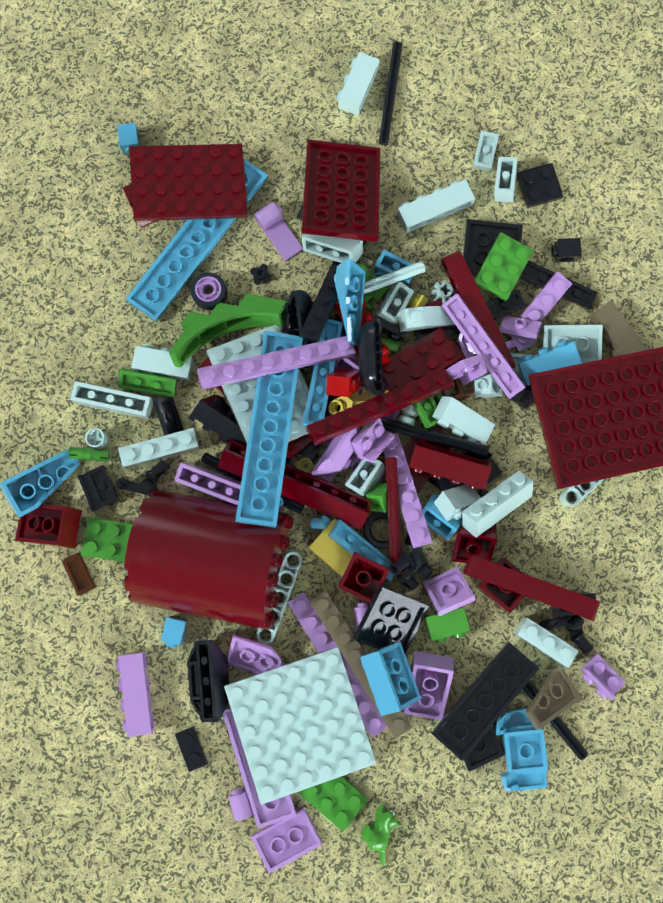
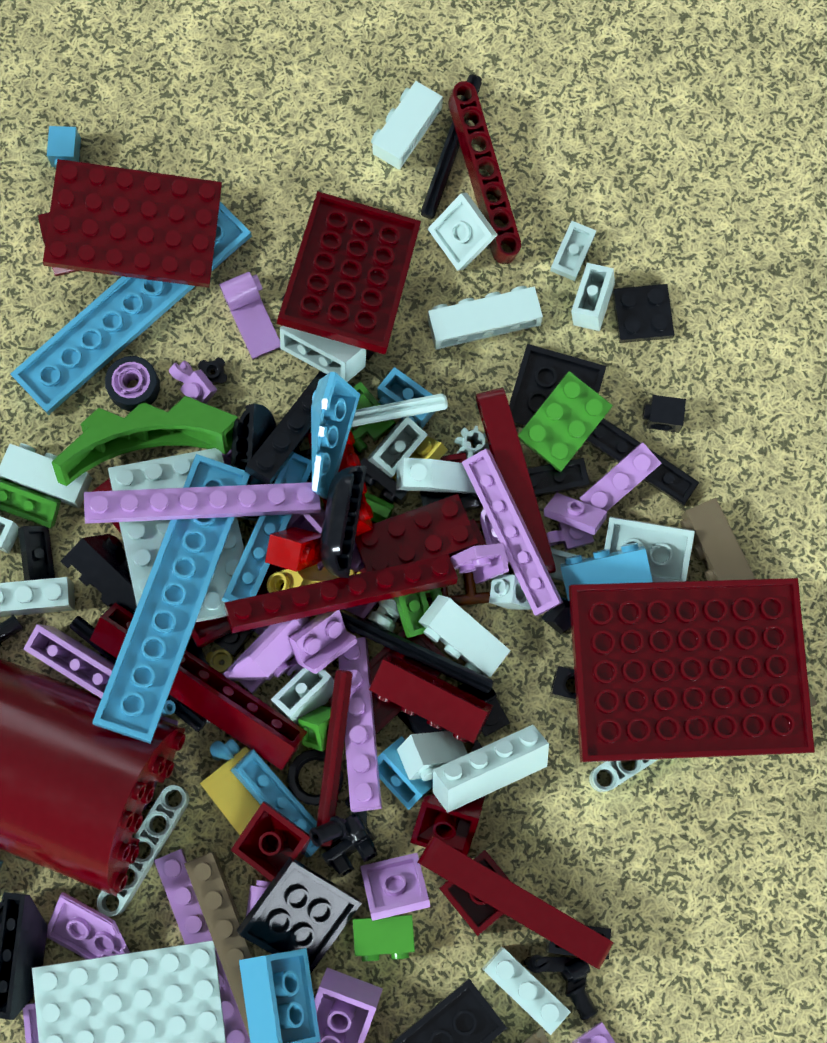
camera: 10 degrees right, 5 degrees down
none -> lavender plate [169,360,217,404]
none -> light aqua plate [428,193,498,271]
none -> dark red beam [448,81,521,264]
none -> black brick [550,666,576,703]

